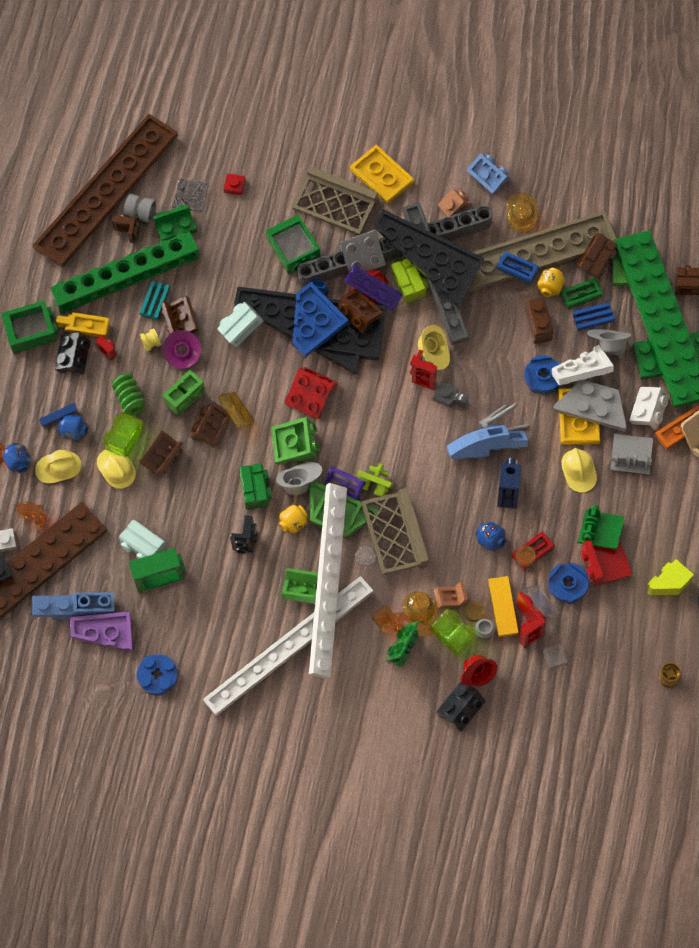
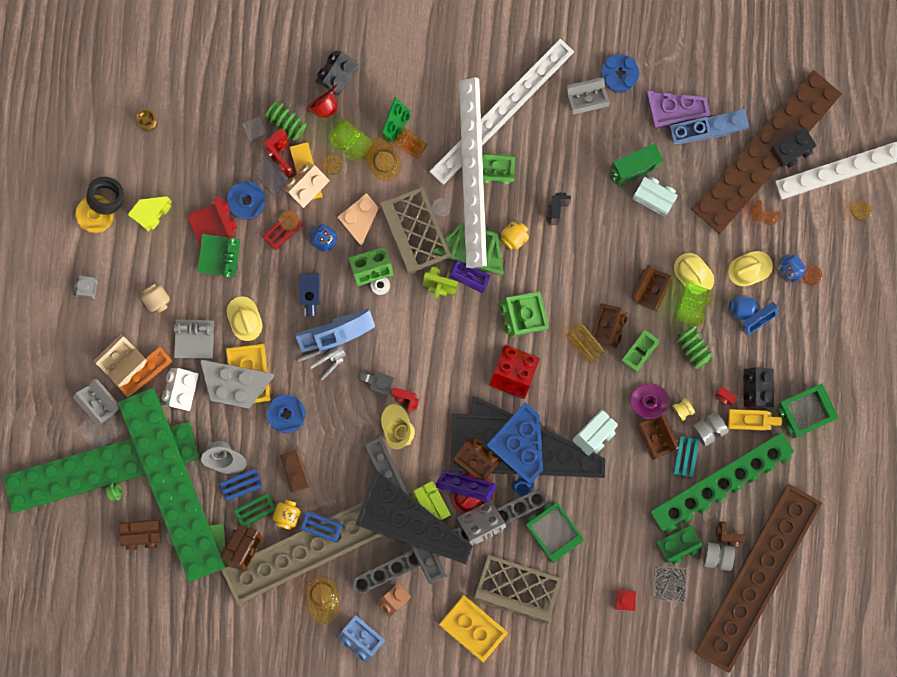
camera: 165 degrees right, 15 degrees up
green brick [239,463,272,510] -> none
light grey piece [276,462,322,495] -> none
nougat bracket [434,582,468,609] -> none
light grey plate [475,619,495,639] -> none
white wing [552,345,614,385] -> none
none -> tan head [141,284,170,313]
none -> bright green piece [264,102,307,141]
none -> bracket [283,162,330,208]
none -> light nougat wing [337,193,379,246]
none -> bright green brick [349,247,394,286]
none -> white plate [371,278,390,295]
none -> light grey bracket [567,78,610,115]
none -> light grey wheel [692,412,729,447]

